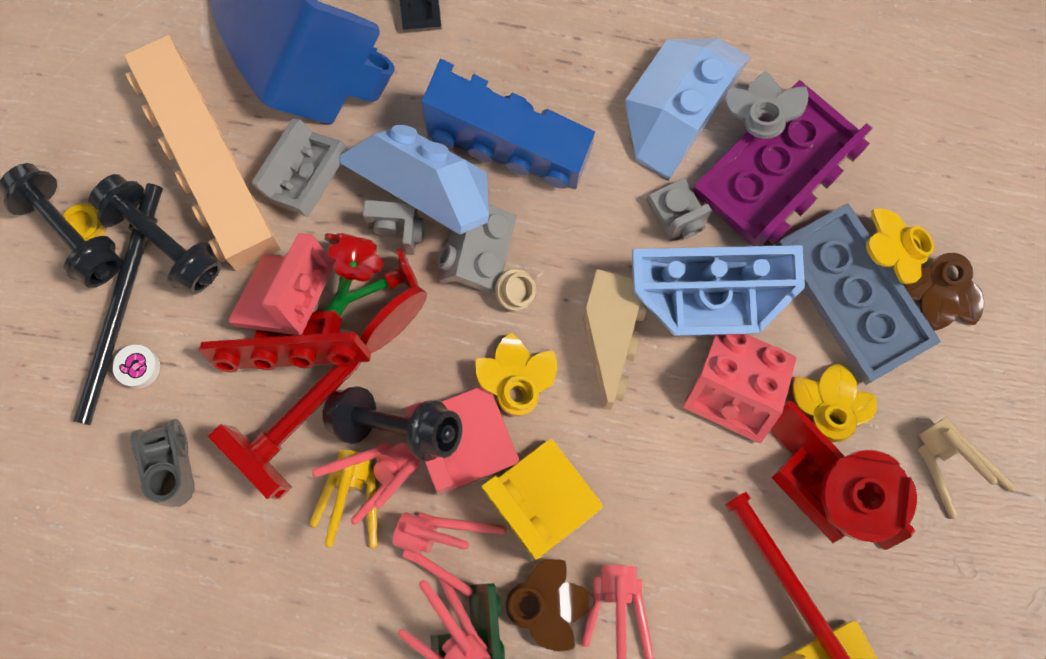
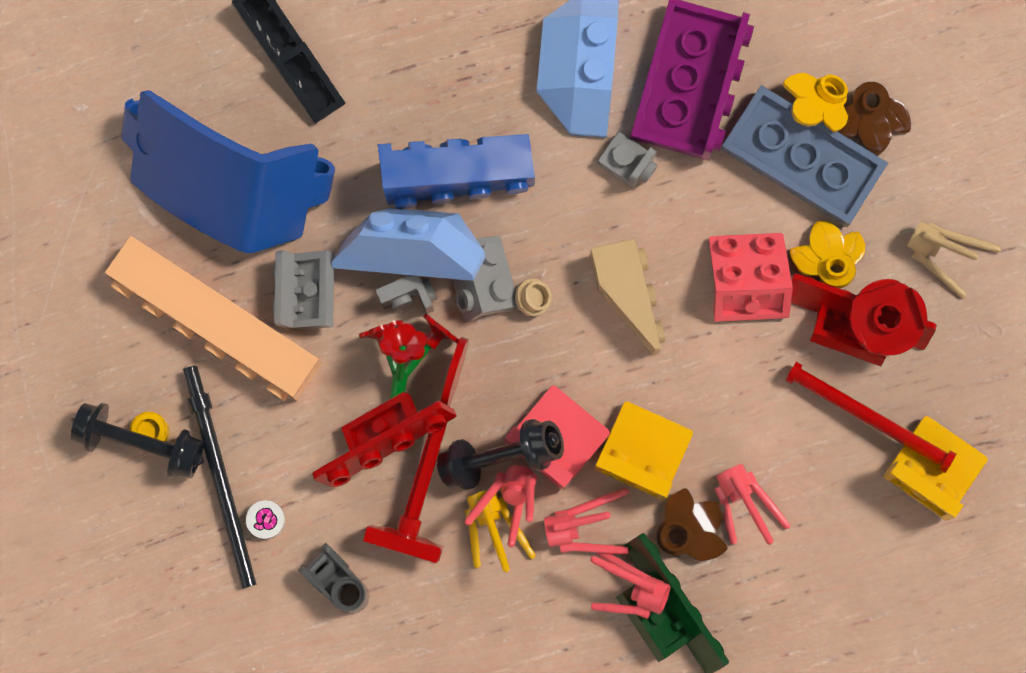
camera: 25 degrees left, 5 degrees up
black piece [88,174,222,295] -> none
coral bracket [229,233,334,335] -> none
yellow plate [475,333,557,416] -> none
light blue wedge [632,245,805,336] -> none
light grey plate [726,72,808,139] -> none

